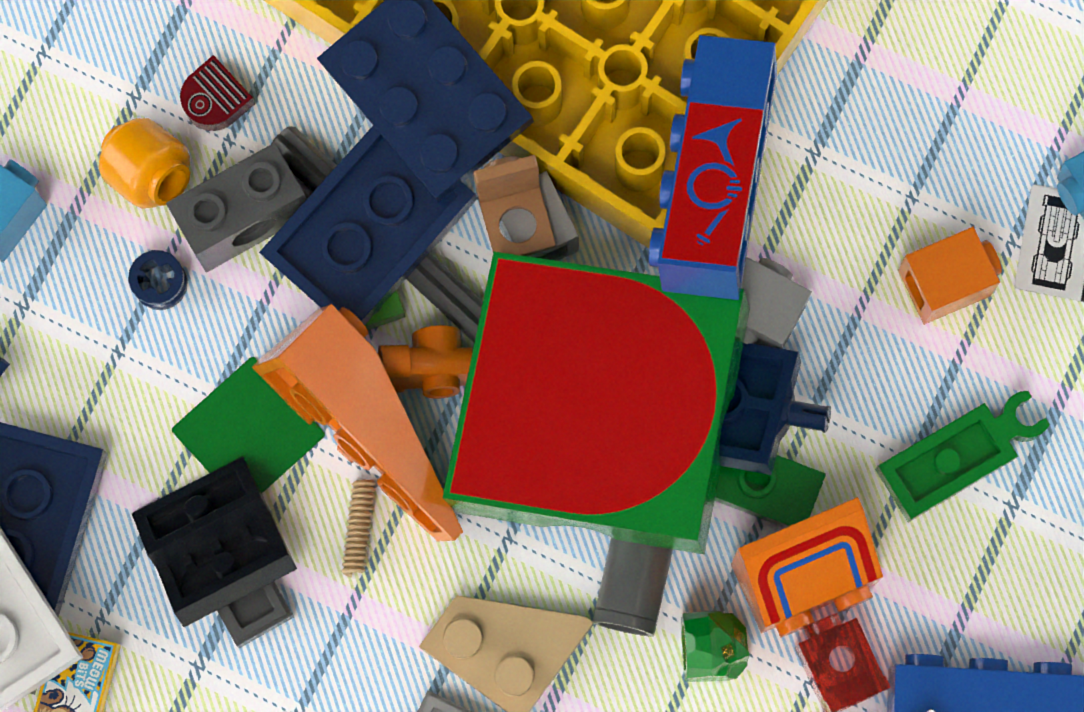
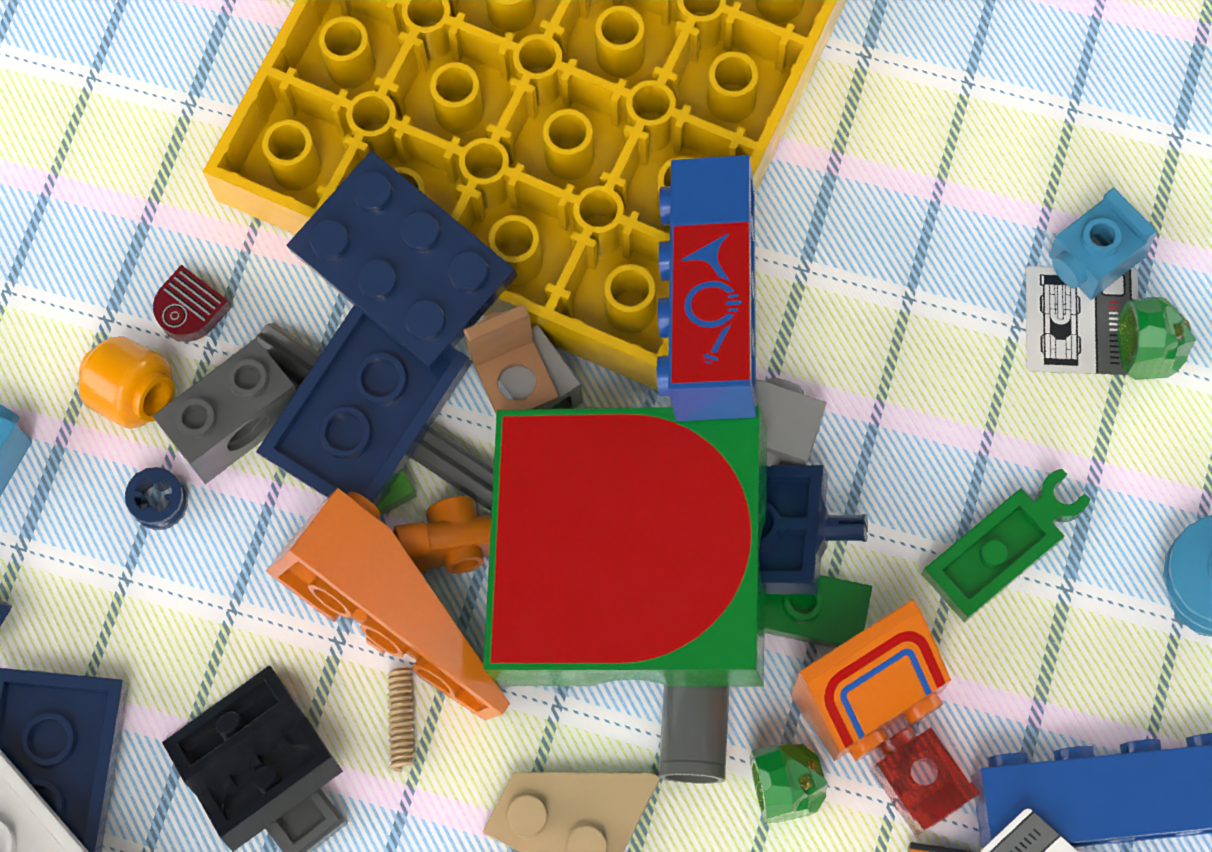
camera: 10 degrees left, 5 degrees down
green sticker [172,357,325,493] -> none
orange brick [898,226,1002,325] -> none

